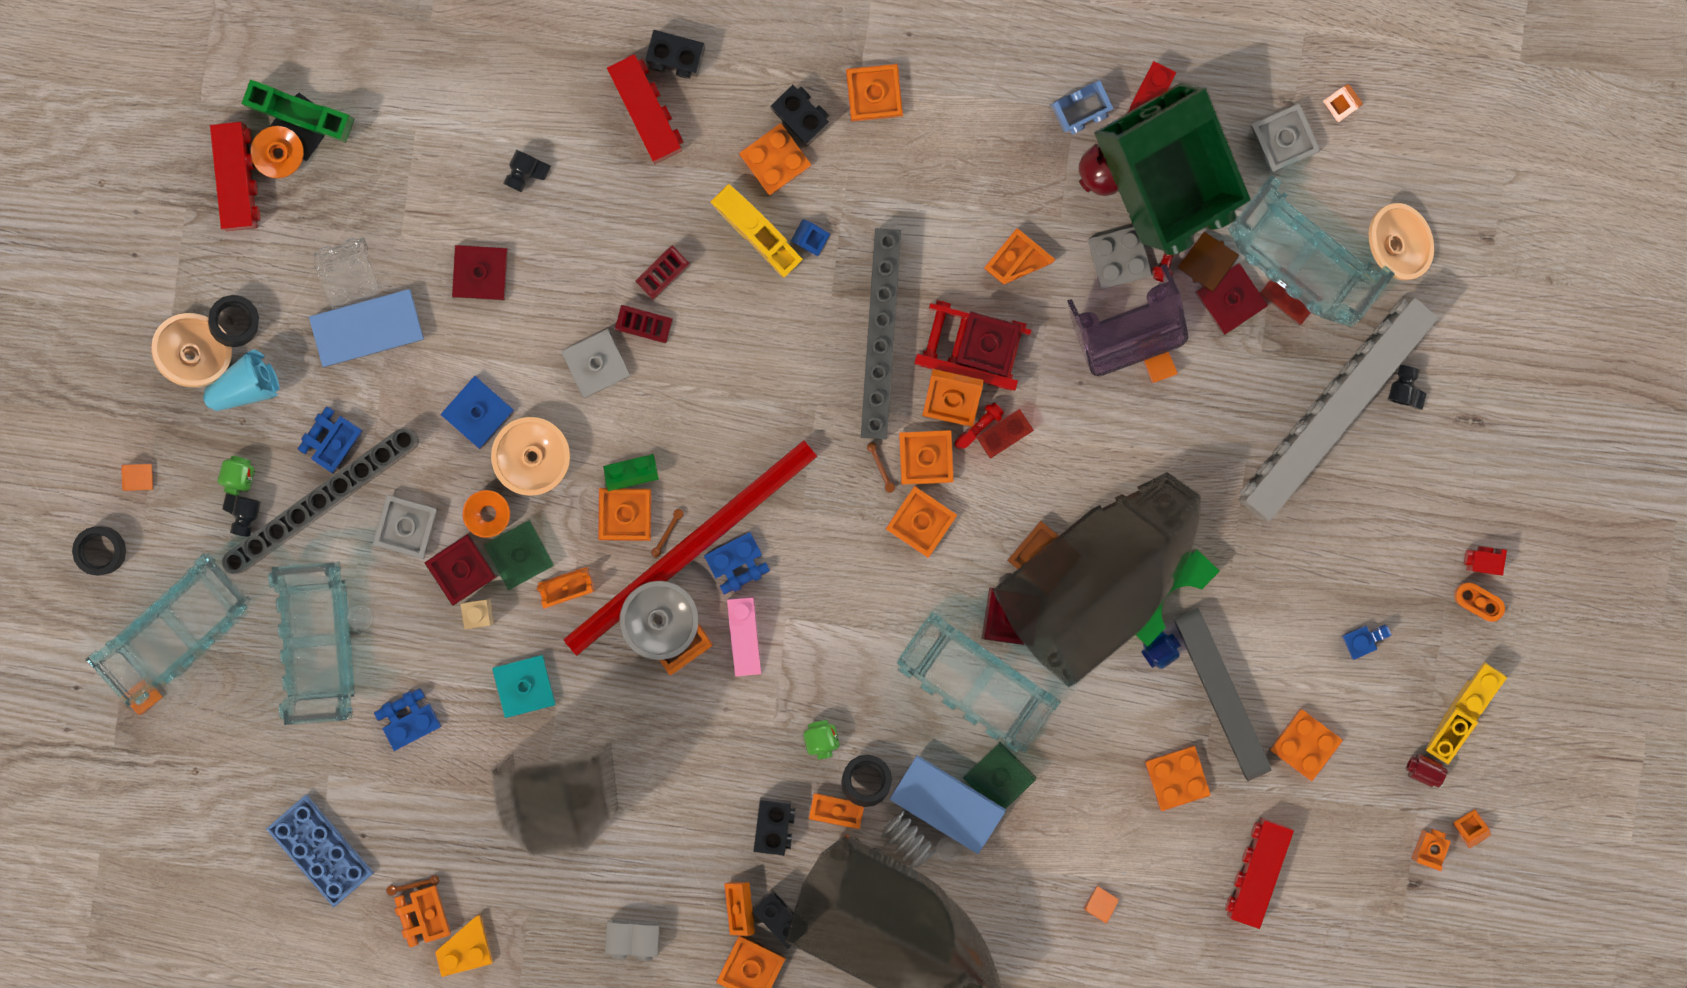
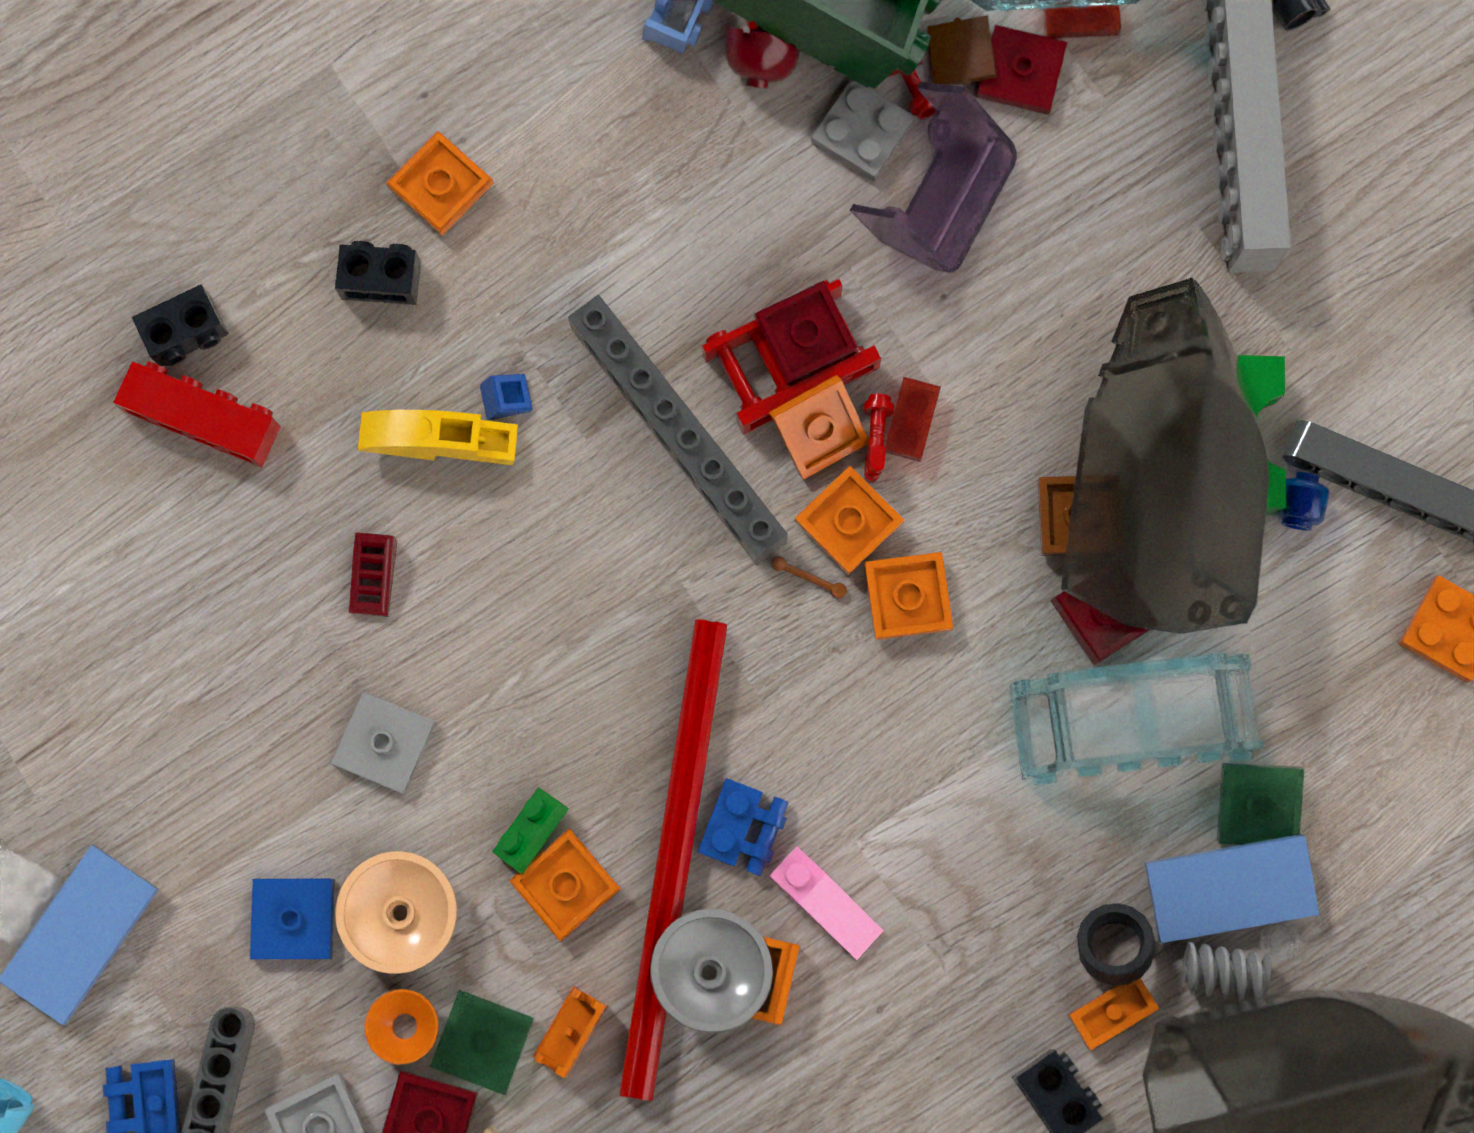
camera: 40 degrees left, 10 degrees down
dark red plate [452,245,508,301] -> none
black piece [503,149,551,192] -> none
dark red slope [615,305,673,344] -> none
dark orange hinge [651,509,684,557] -> none
orange plate [739,123,812,196] -> none
bright green head [803,720,840,760] -> none
orange wing [983,228,1056,285] -> none
orange slope [1143,350,1178,383] -> none

